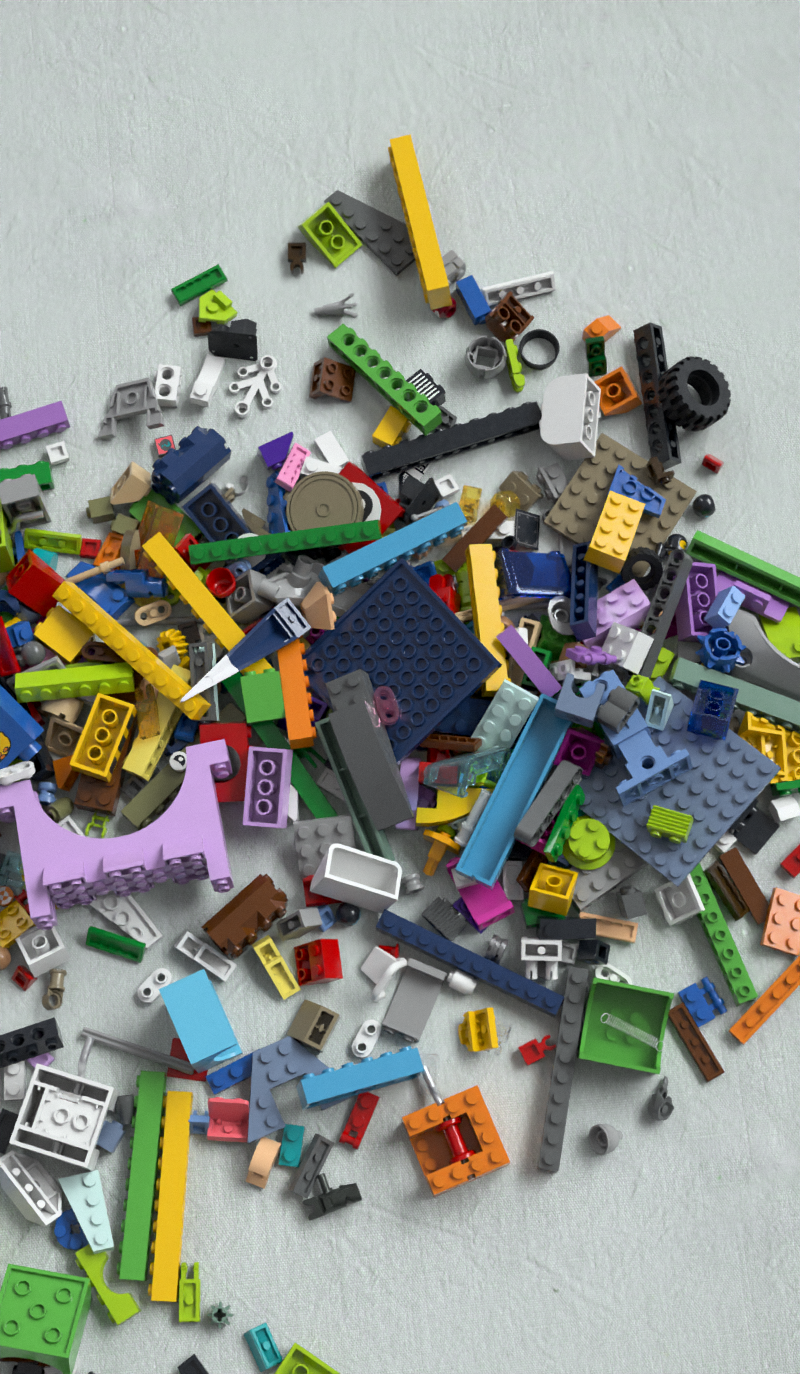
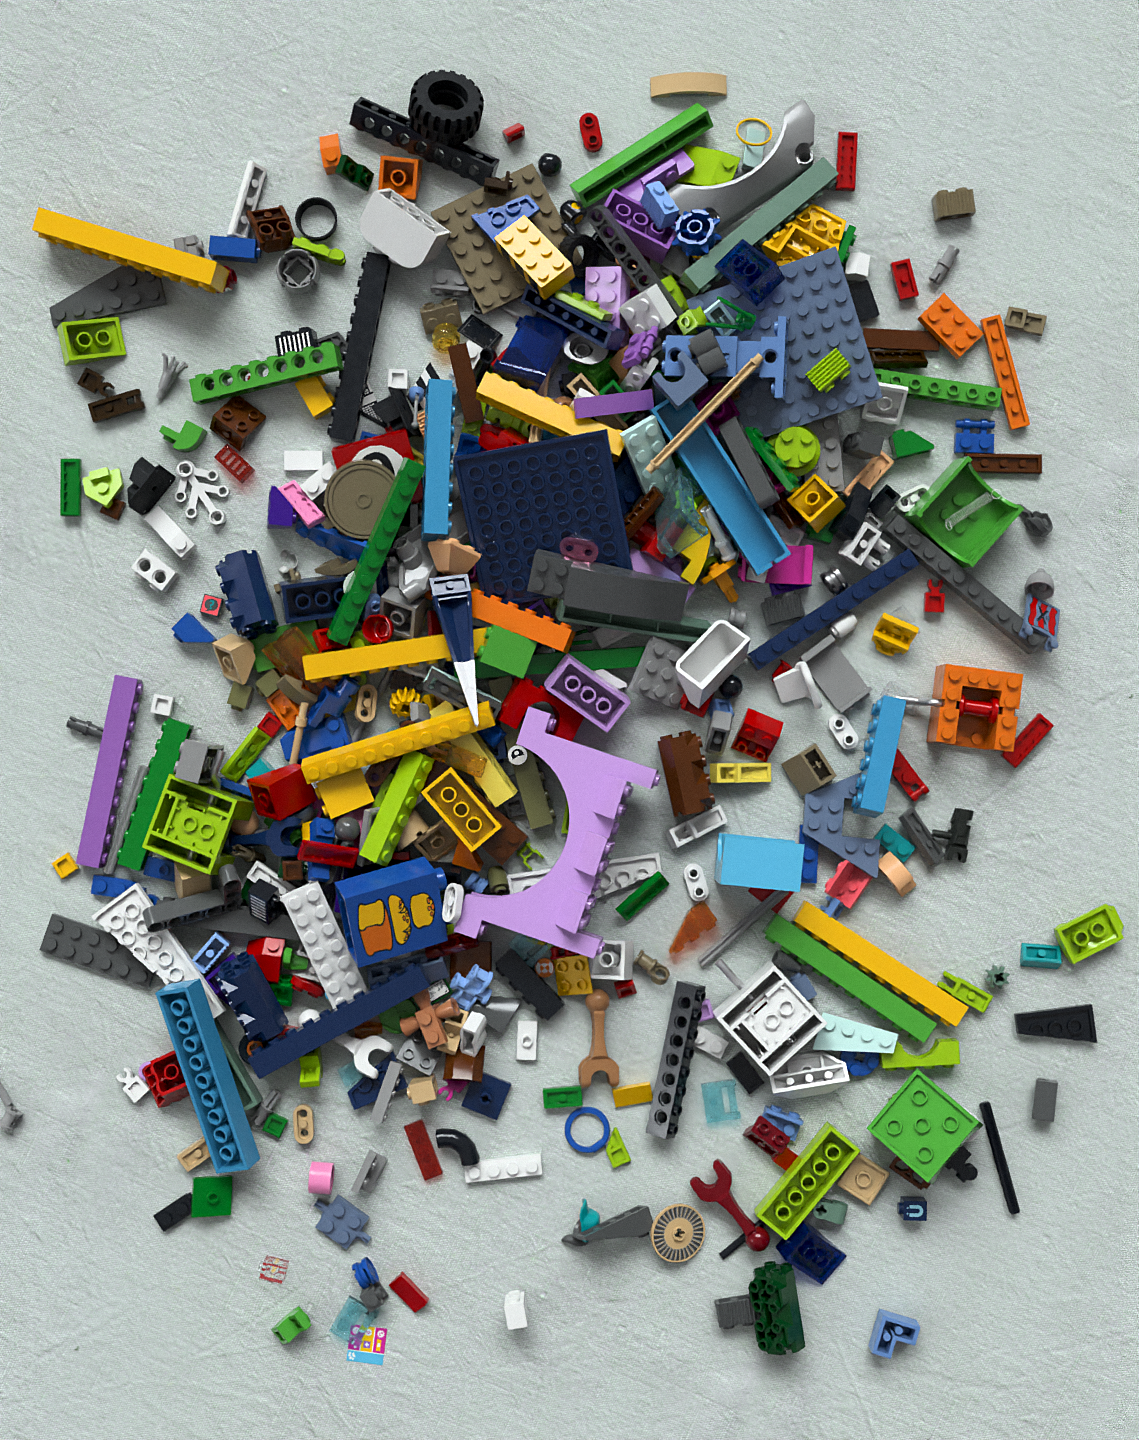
camera: 60 degrees left, 15 degrees up
light grey wing [98,378,165,440] -> none
clear yellow piece [459,485,482,523] -> none
none -> dark brown plate [88,389,146,423]
none -> bright green brick [159,420,207,453]
none -> blue slope [171,612,217,643]
none -> clear red slope [214,444,255,484]
none -> lime plate [555,290,613,321]
none -> red plate [579,113,602,153]
none -> tan piece [645,353,764,474]
none -> clear orange slope [668,900,717,954]
none -> green plant [706,296,756,332]
none -> green slope [888,429,934,460]
none -> red plate [1000,713,1054,768]
none -> sand blue flag [1019,593,1060,653]

